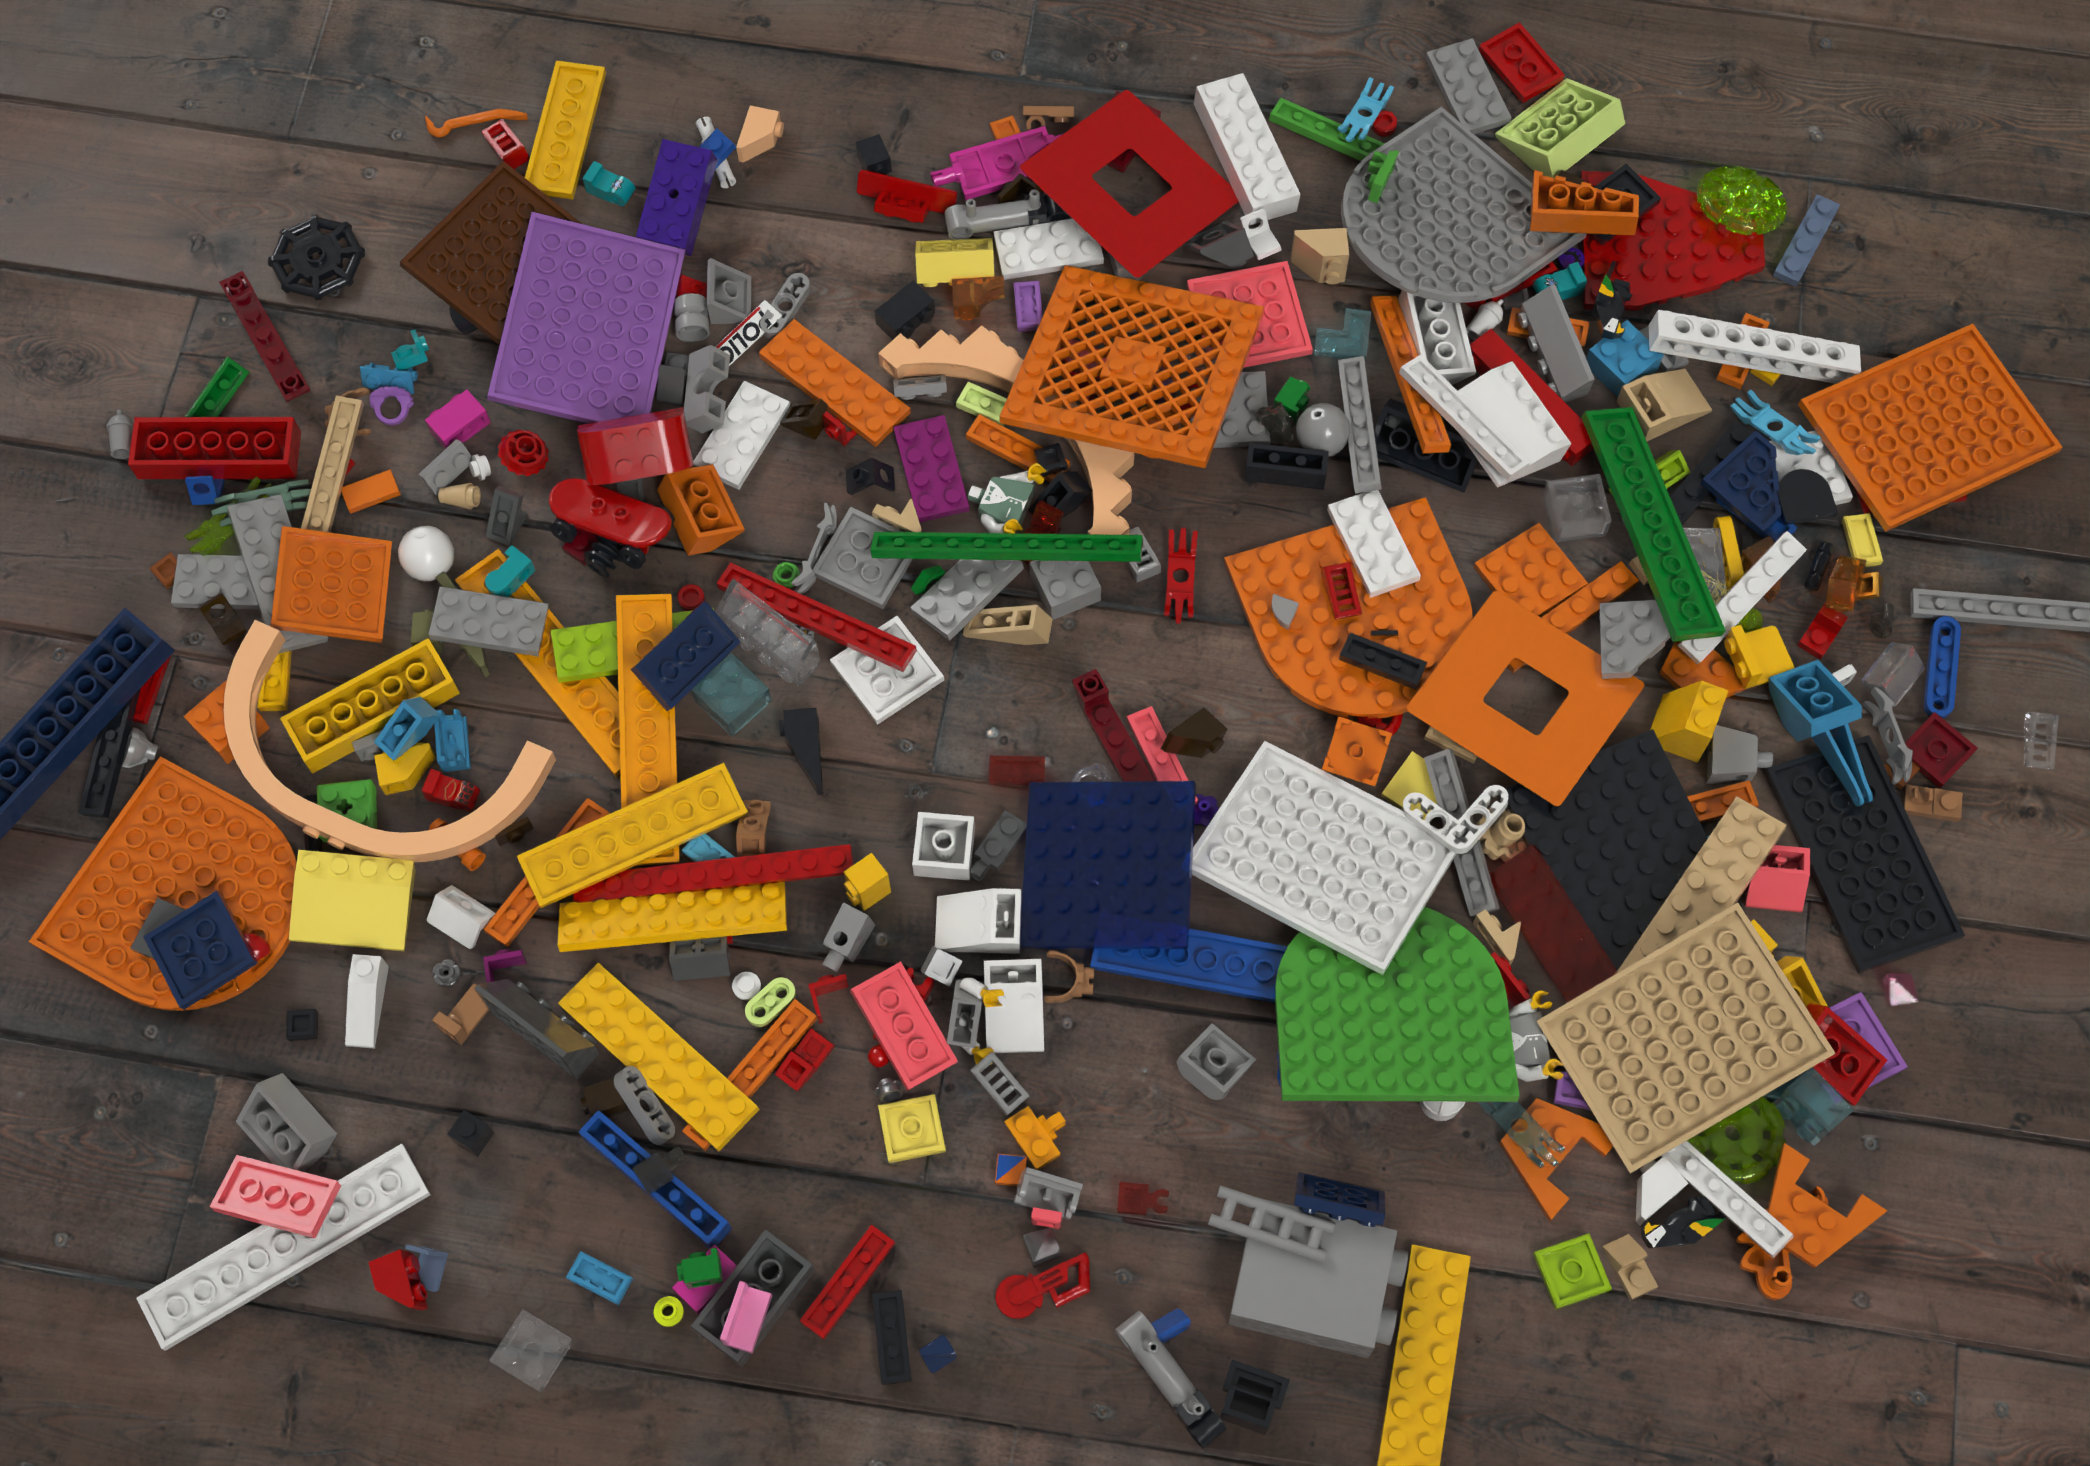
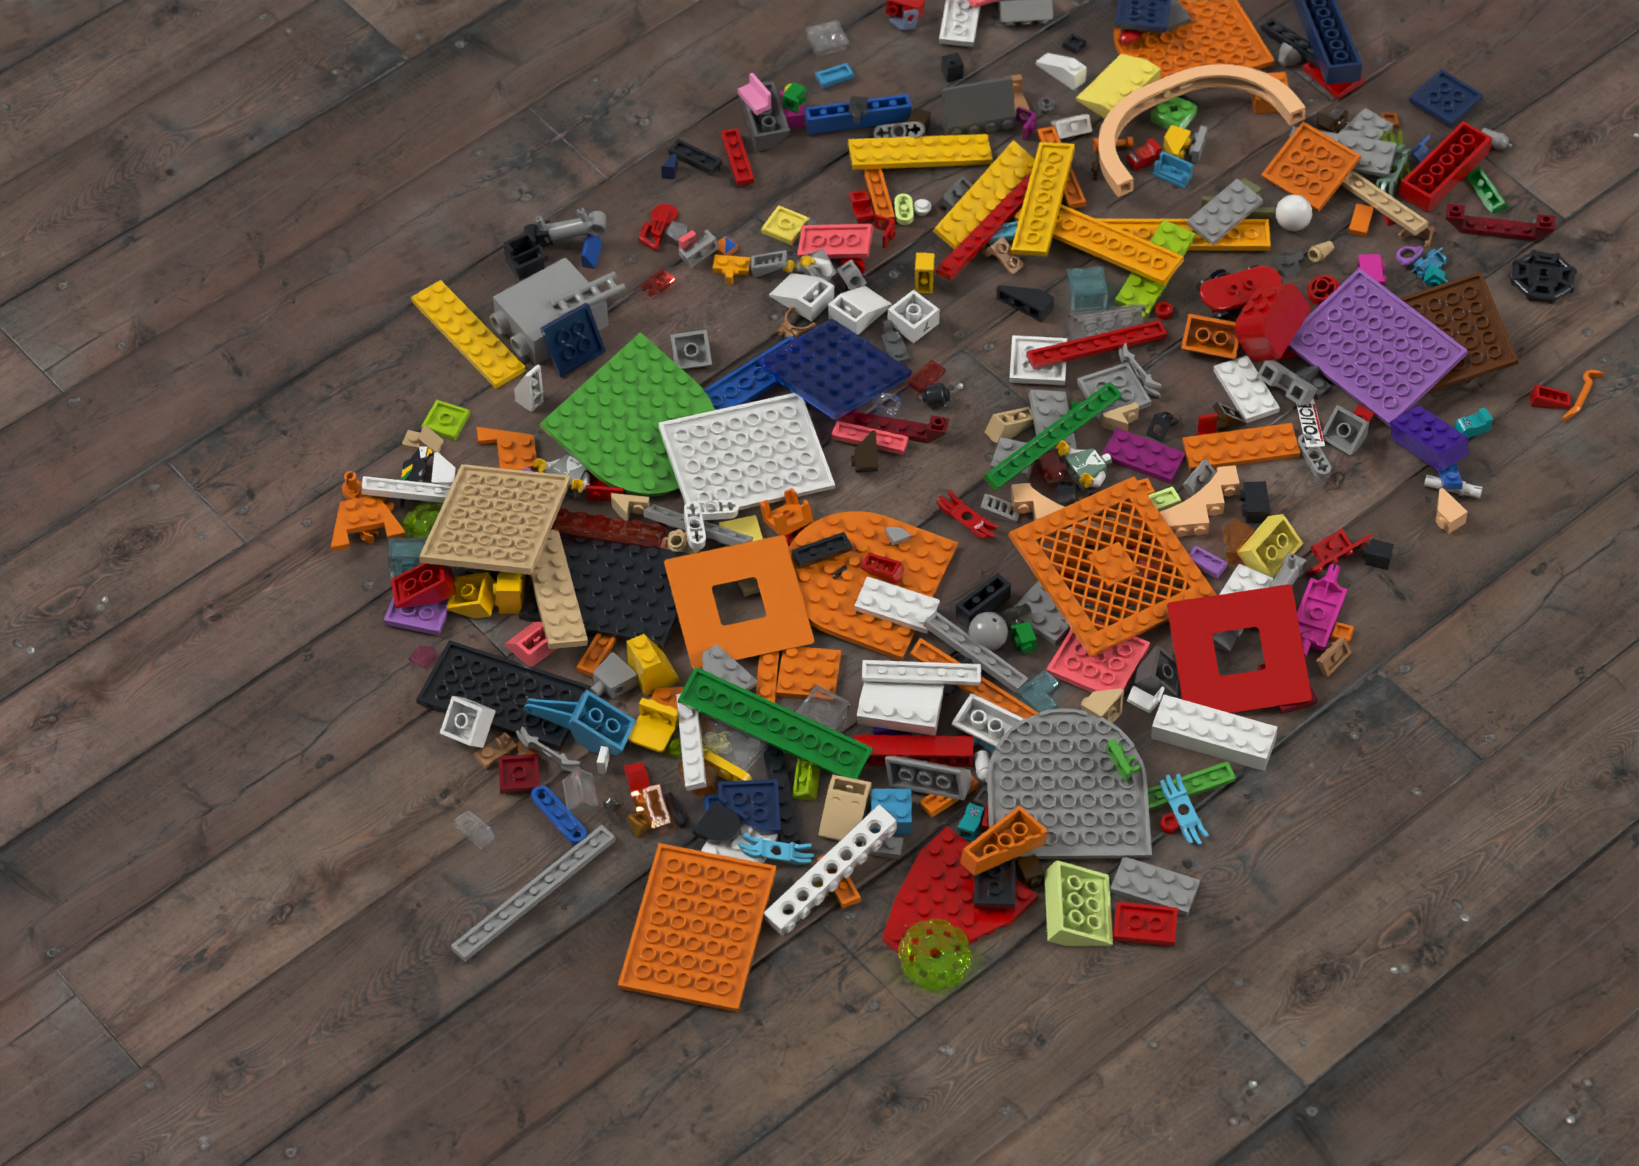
camera: 130 degrees right, 15 degrees down
yellow tile [257,651,292,711] -> none
yellow brick [280,638,460,774] -> none
dark azure slope [374,697,440,760] -> none
light grey plate [418,439,472,496] -> none
white plate [469,454,491,481] -> none
teal leg [485,545,536,597] -> none
yellow plate [525,61,606,199] -> none
dark blue plate [630,601,741,711] -> none
light grey wheel [674,293,710,342] -> none
bright green plate [773,562,800,588] -> none
light grey torso [822,902,875,973] -> none
dark purple plant [1186,794,1219,827] -> none
clear light blue piece [1478,1102,1565,1168] -> none
black animal [1592,261,1633,340] -> none
sand blue plate [1773,194,1840,287] -> none
light yellow tile [1841,513,1883,568] -> none
none -> white brick [440,696,496,748]
none -> white slope [514,364,544,412]
none -> black head [922,383,950,408]
none -> dark blue plate [1409,69,1483,128]

